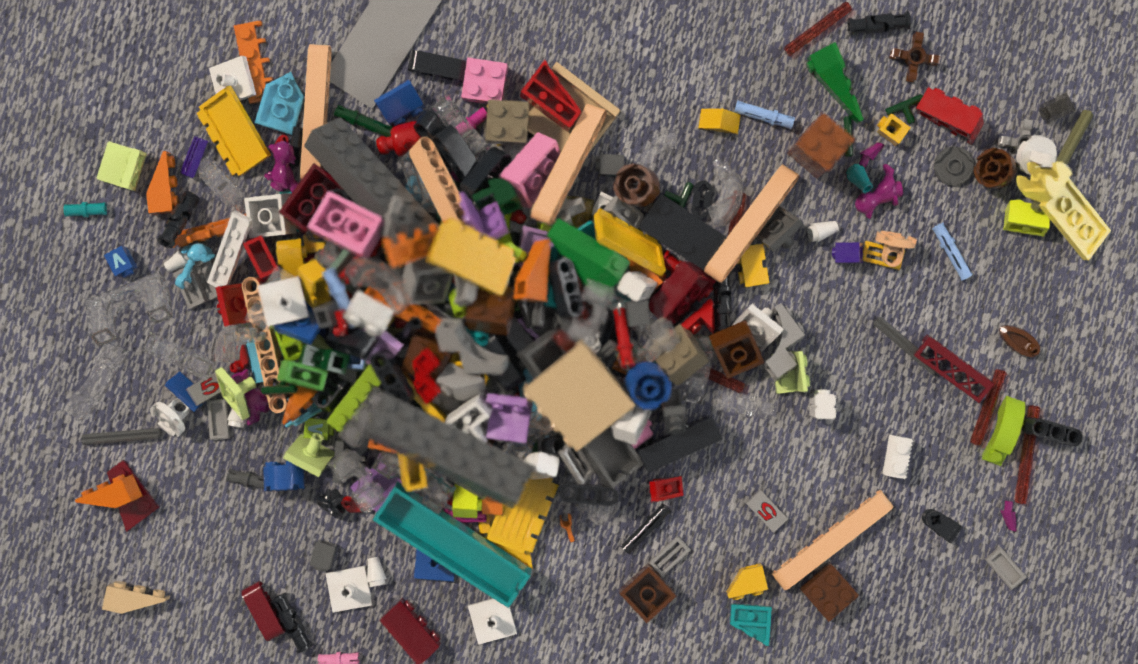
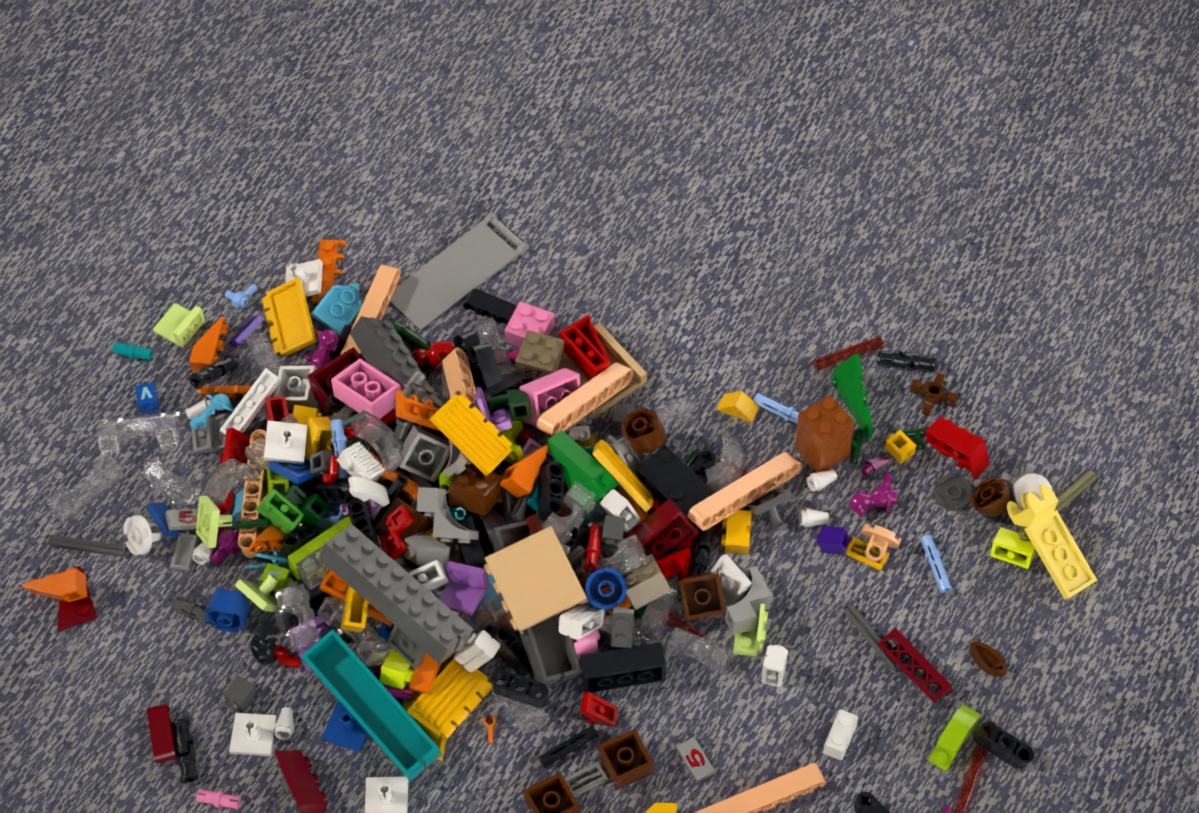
camera: 15 degrees right, 30 degrees down
tan slope [102,581,170,614] -> none
blue slope [374,80,425,126] -> none
light grey tile [558,445,595,484] -> none
teal cone [846,164,873,193] -> none
clear red axle [970,369,1007,446] -> none
clear smoke brick [1039,92,1075,123] -> none
none -> light blue piece [225,284,257,309]
none -> white slope [348,476,389,507]
none -> reddish brown brick [597,729,654,790]
none -> white cone [807,469,837,492]

